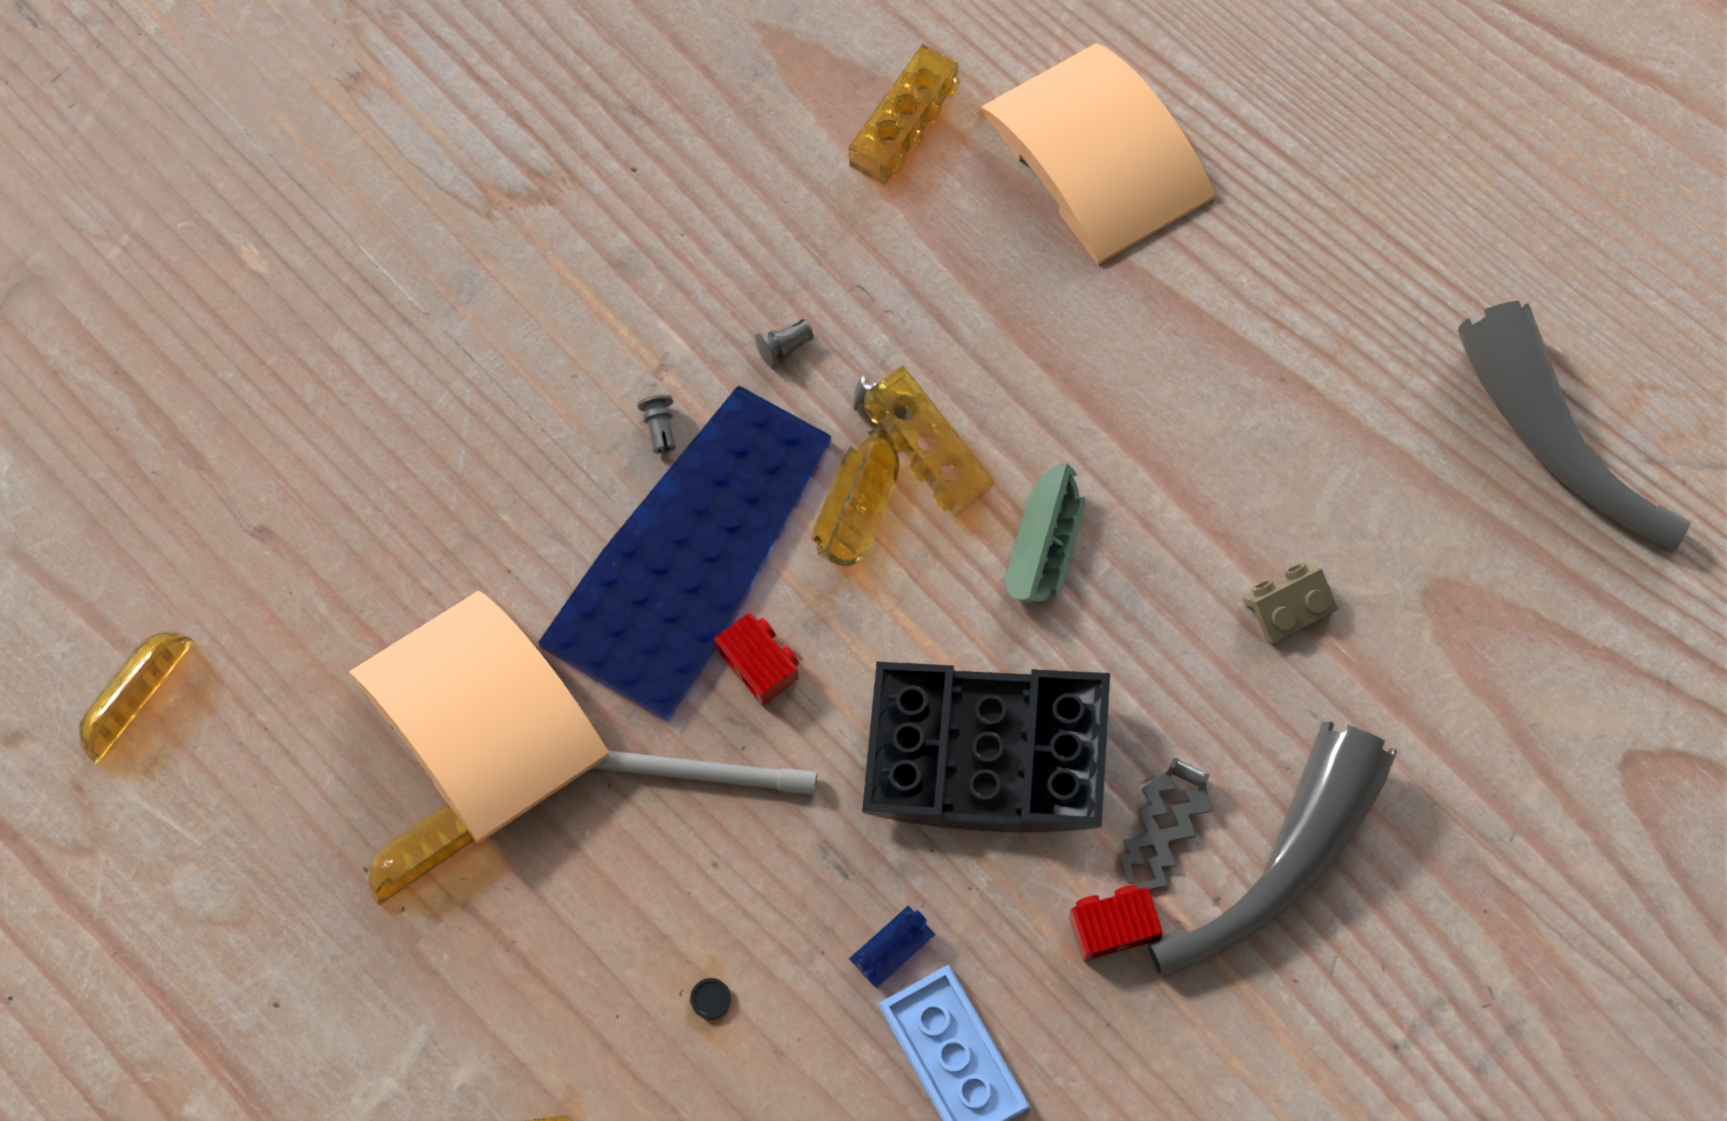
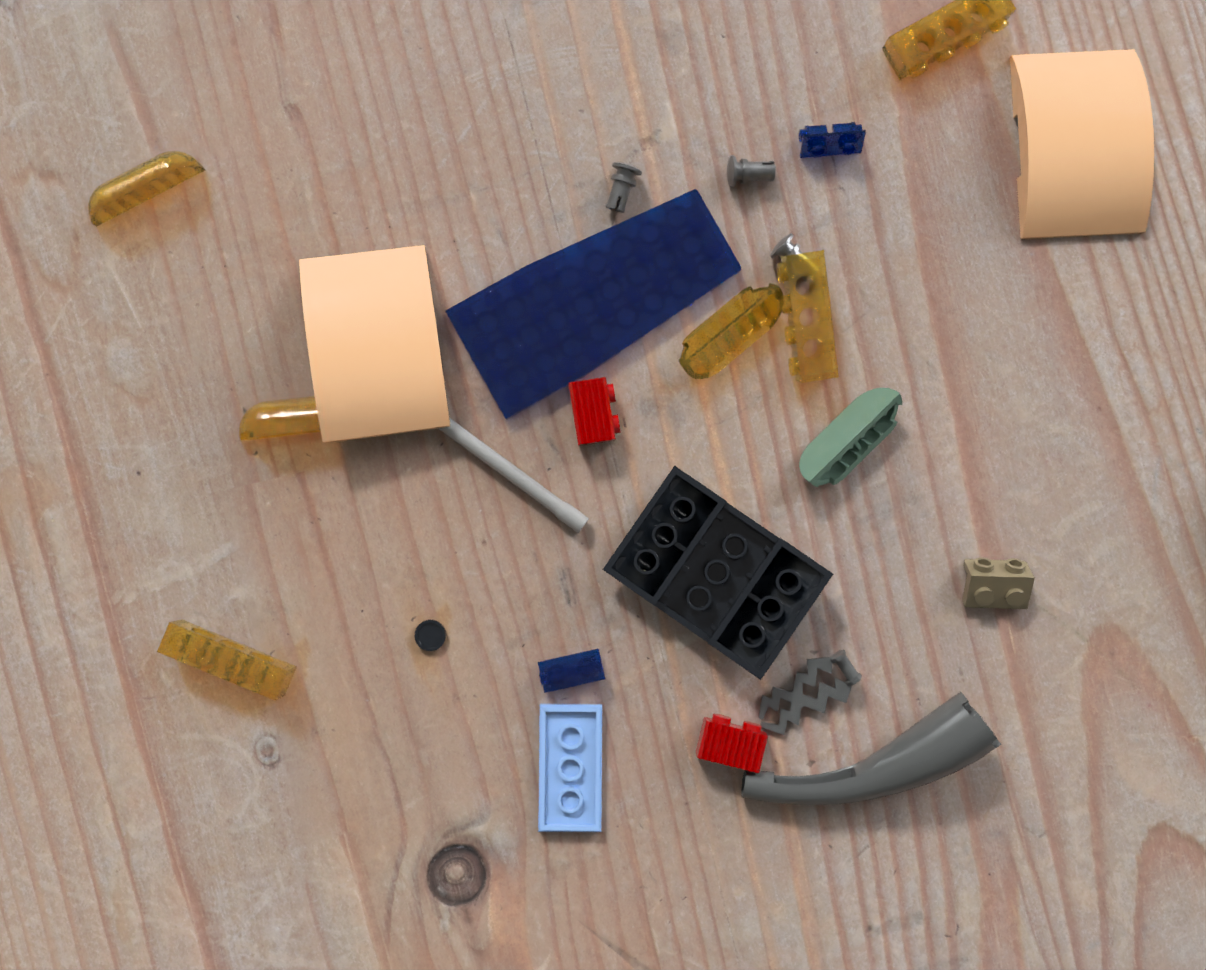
camera: 25 degrees right, 20 degrees up
none -> clear blue hinge [798,122,866,158]

